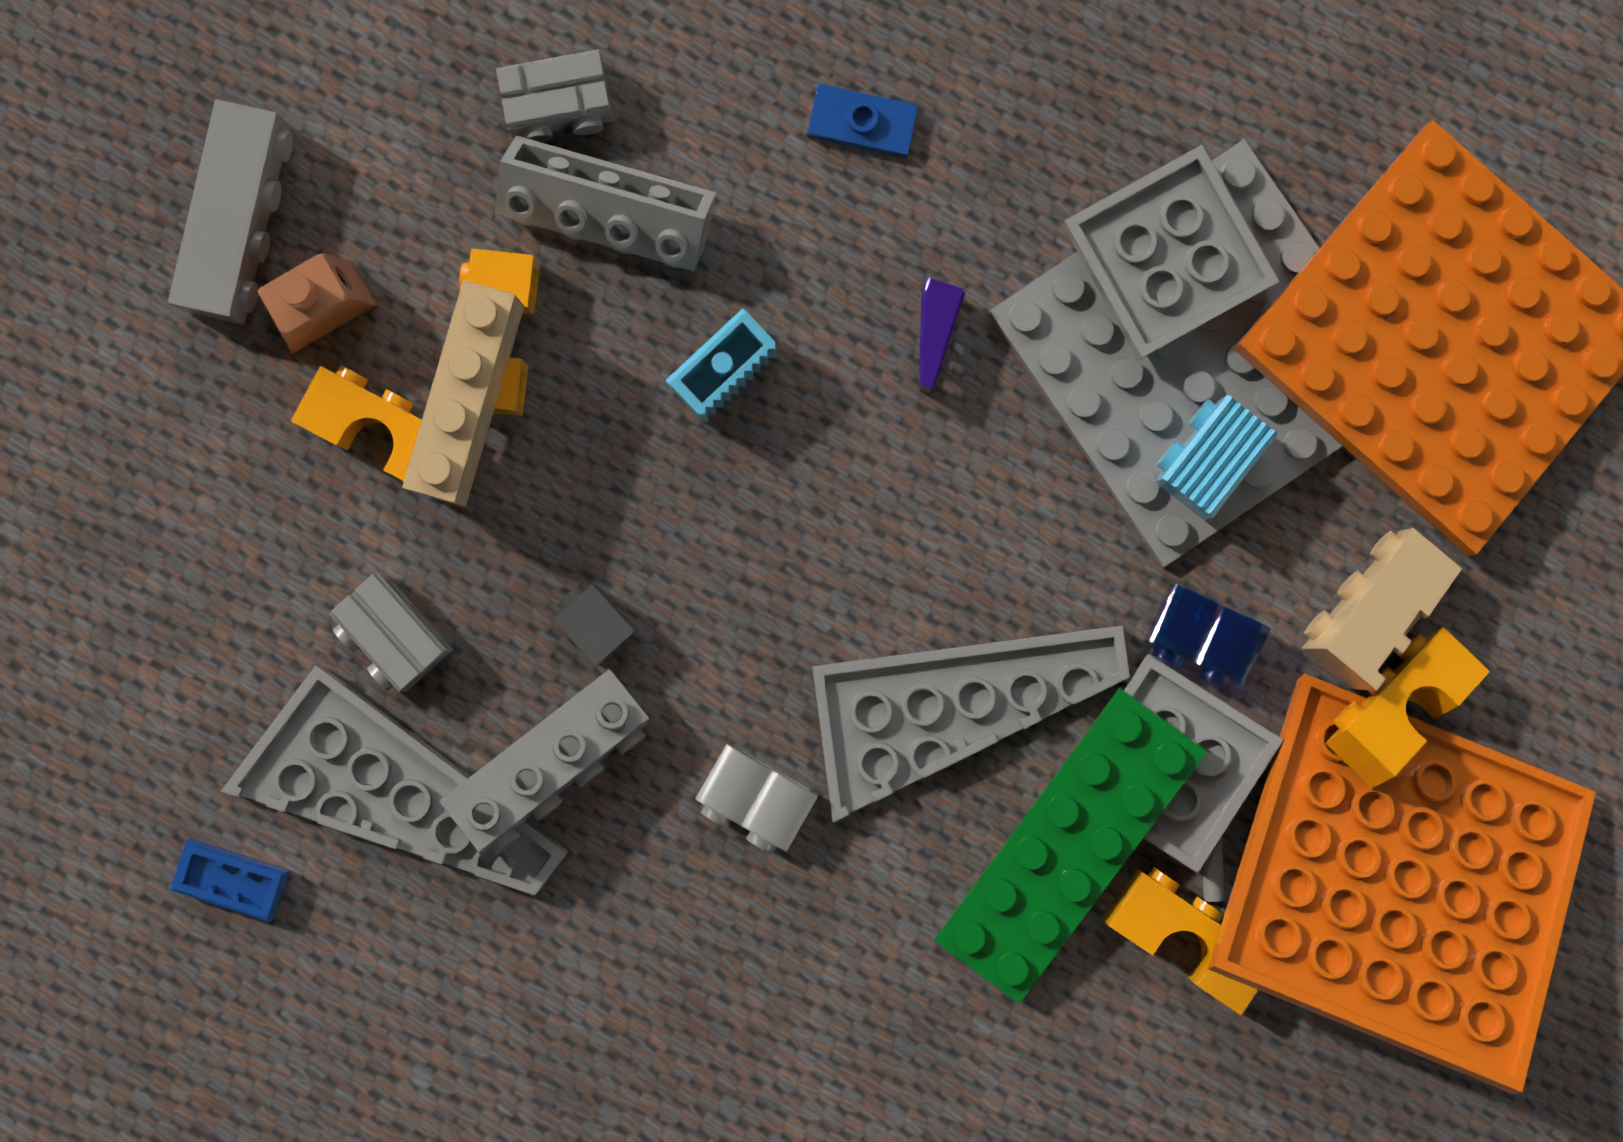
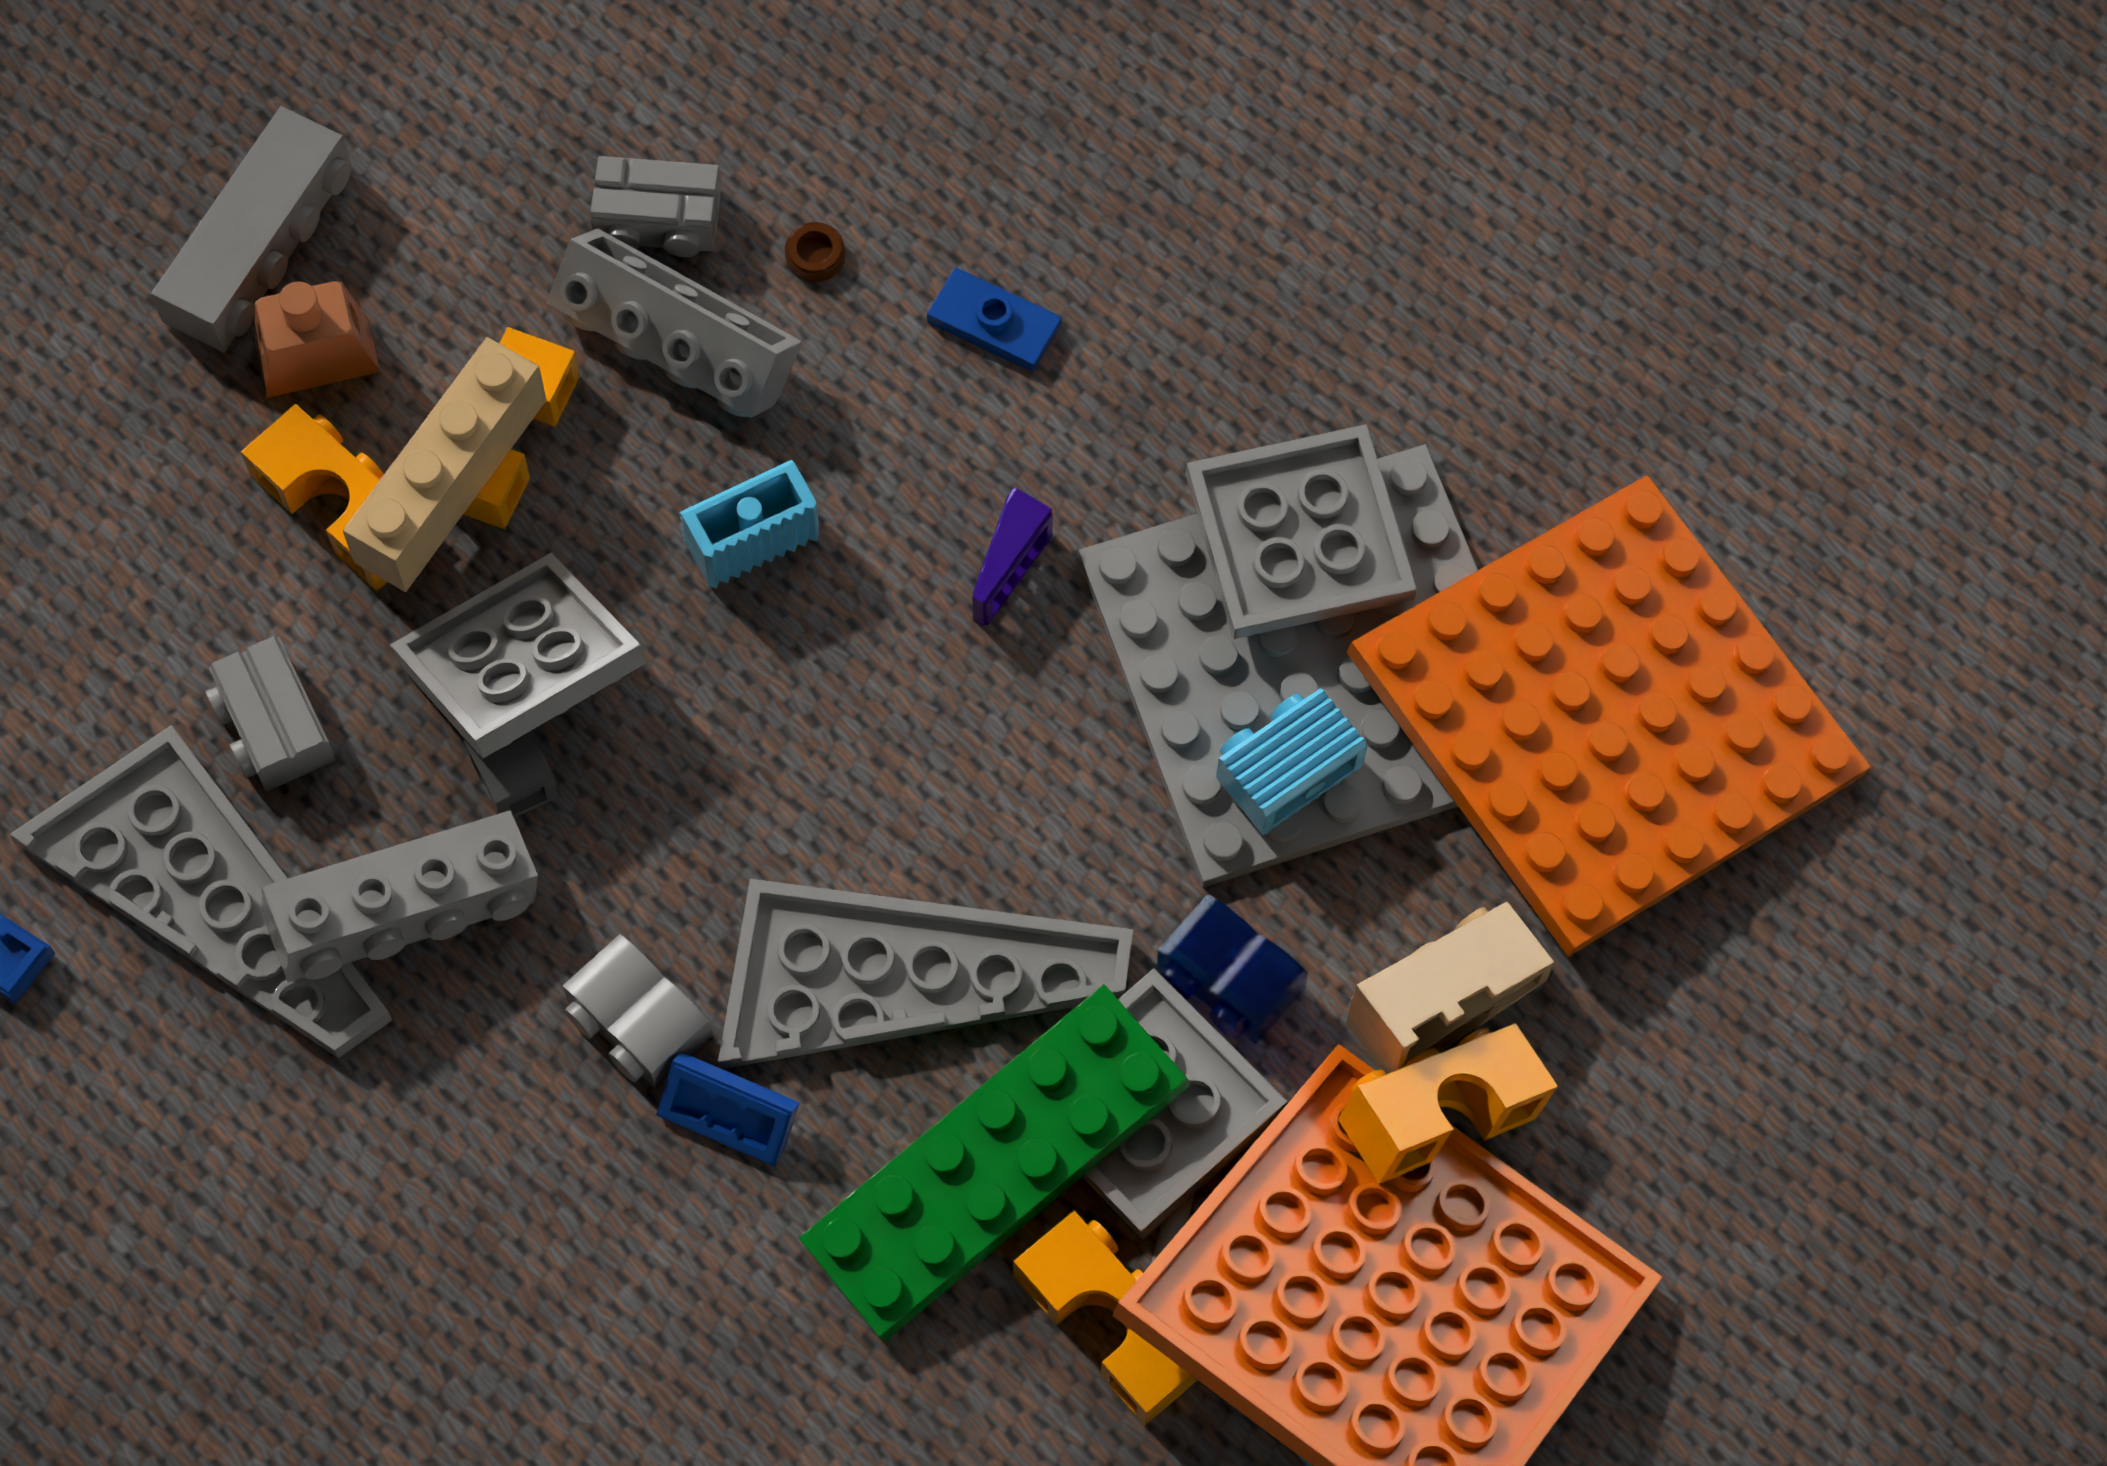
camera: 15 degrees right, 20 degrees down
none -> light grey plate [390,553,647,759]
none -> blue plate [656,1052,800,1167]
none -> reddish brown tile [785,222,845,282]

